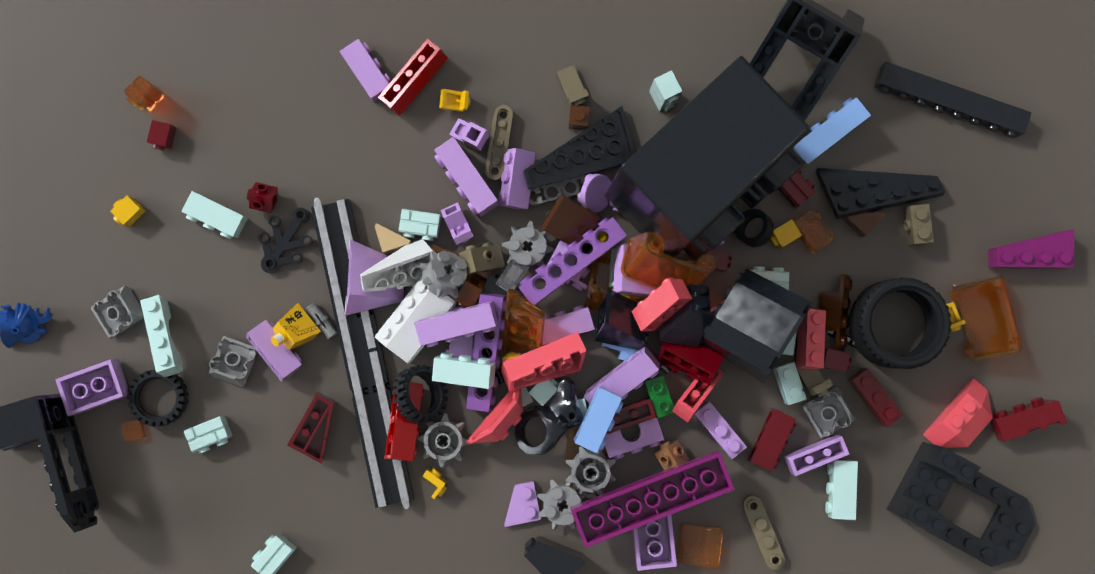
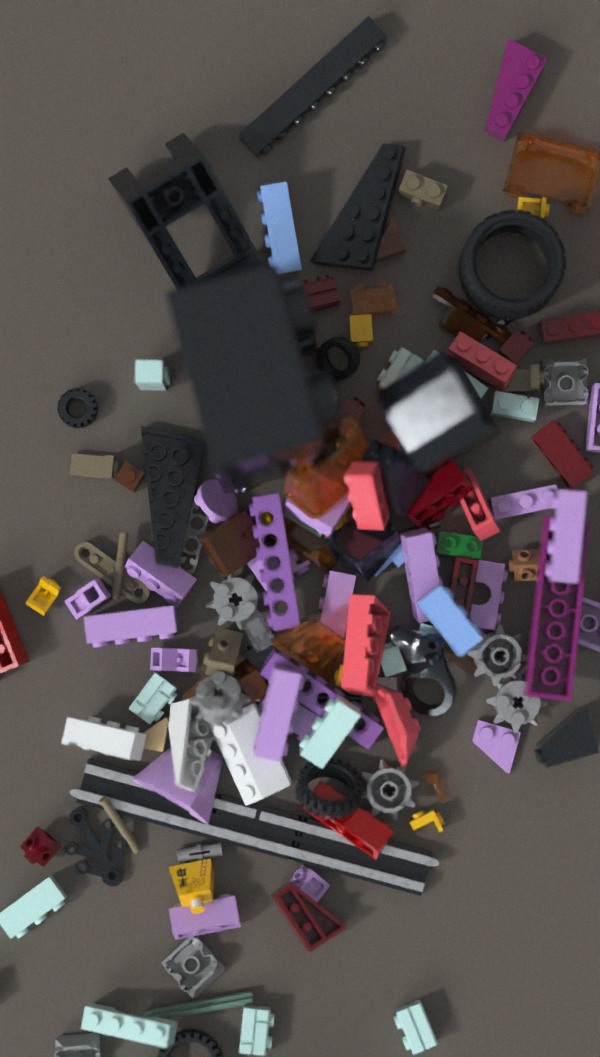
camera: 65 degrees left, 0 degrees up
none -> black tyre [57,388,98,428]
none -> white wedge [61,716,147,761]
none -> dark tan bar [99,796,141,854]
none -> dark tan bar [111,532,129,600]
none -> sand green axle [144,991,254,1019]
none -> lavender bracket [290,865,330,903]
none -> clear orange hand [424,772,446,801]
none -> lavender brick [545,489,587,584]

